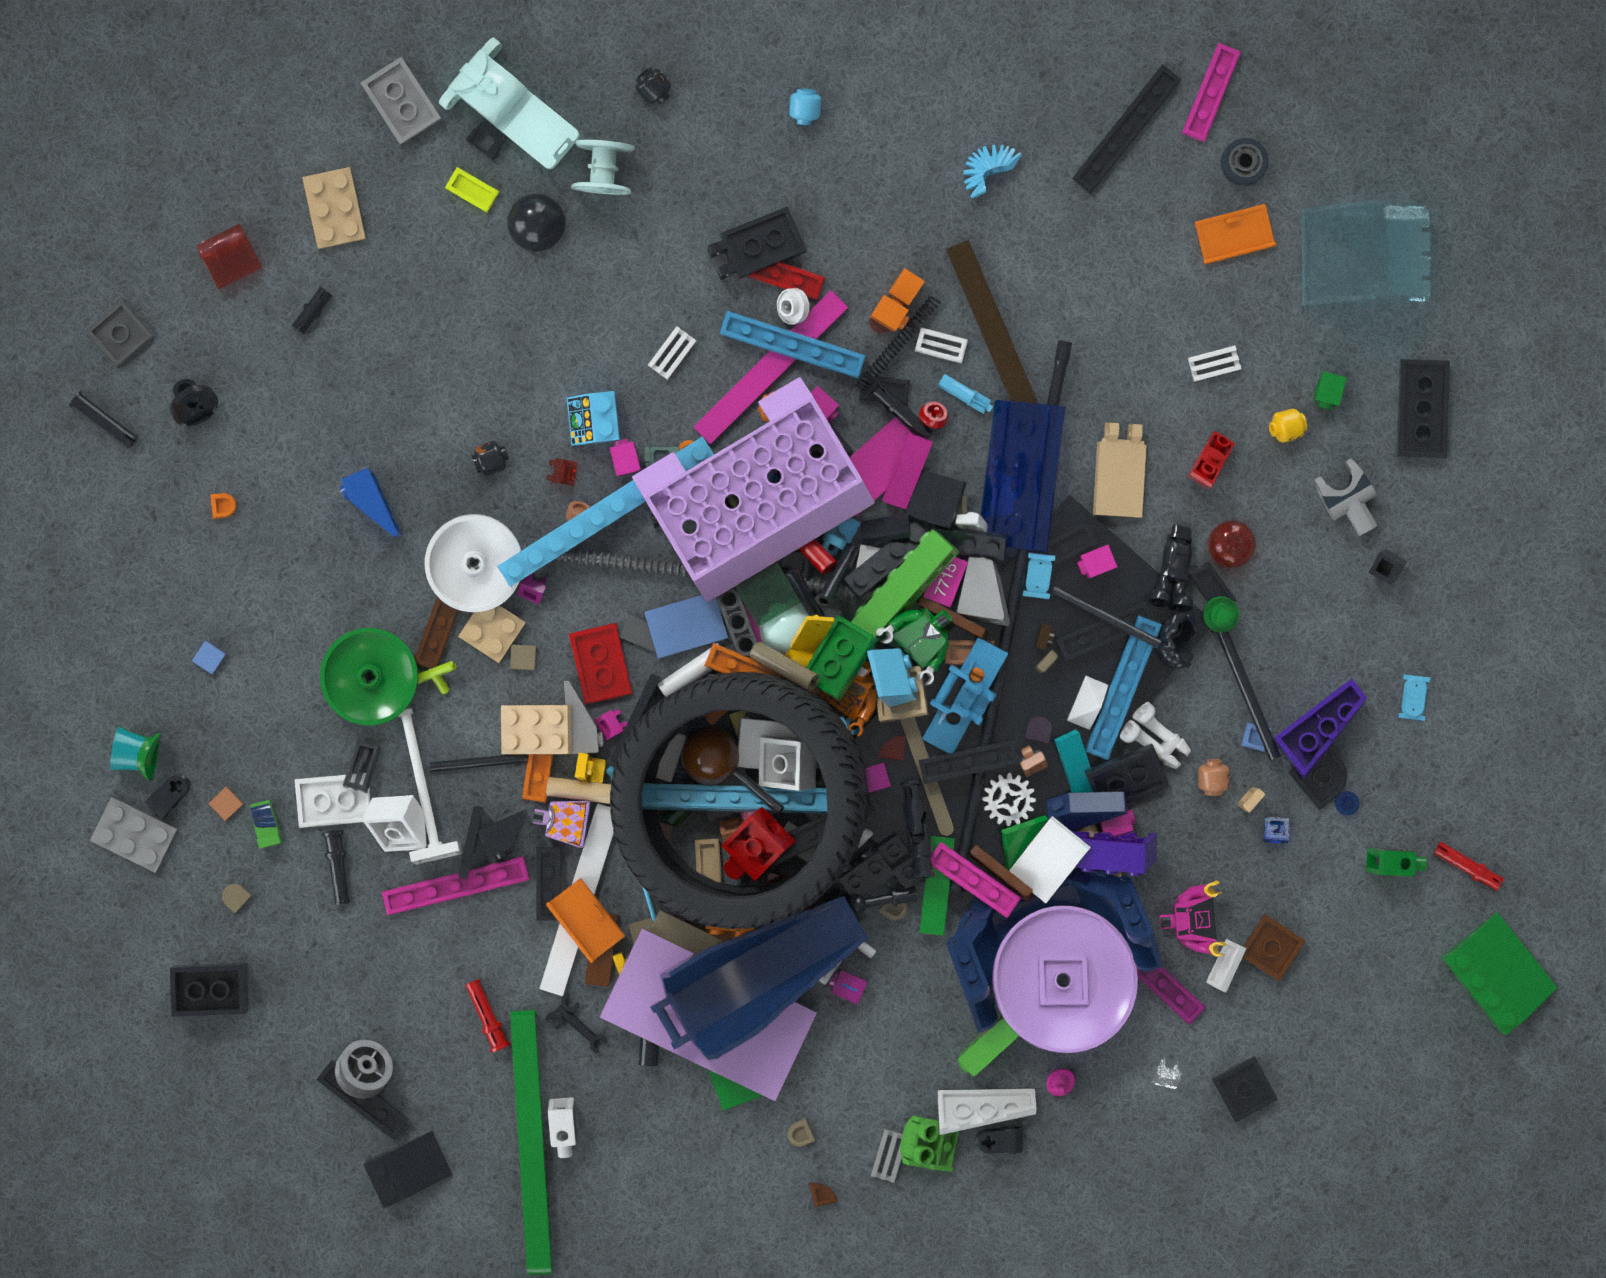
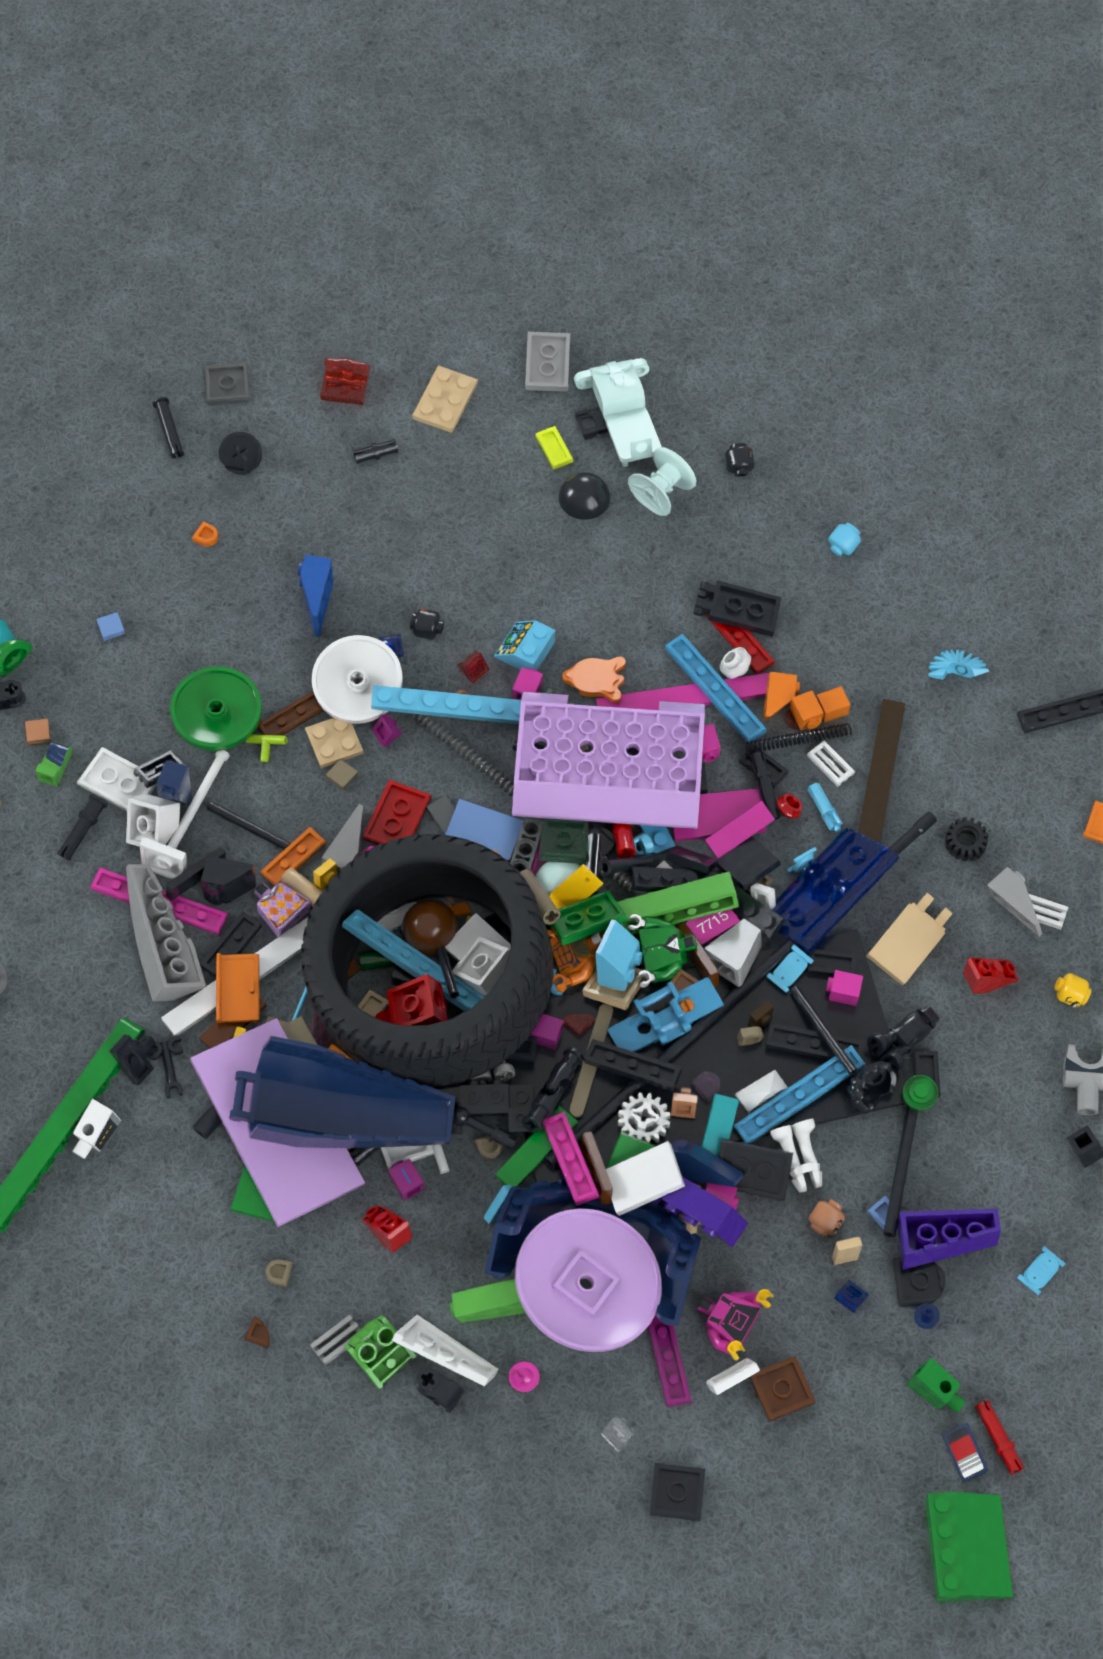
camera: 30 degrees right, 25 degrees down
red pin [465,979,511,1053] -> none
tan plate [501,705,572,754] -> none
white tile [648,326,696,380] -> none
clear red cylinder [1207,520,1256,568] -> none
none -> black hinge [109,1034,156,1085]
none -> light grey wedge [126,864,206,1002]
none -> dark blue slope [157,760,192,805]
none -> red slope [362,1205,412,1253]
none -> clear blue tile [378,634,404,658]
none -> medium azure tile [484,1185,511,1224]
none -> tile [562,656,626,703]
none -> orange slope [763,672,800,720]
none -> medium azure piece [787,847,817,873]
none -> slope [942,1423,988,1482]
none -> black tyre [945,817,988,862]
none -> light grey slope [987,867,1042,937]

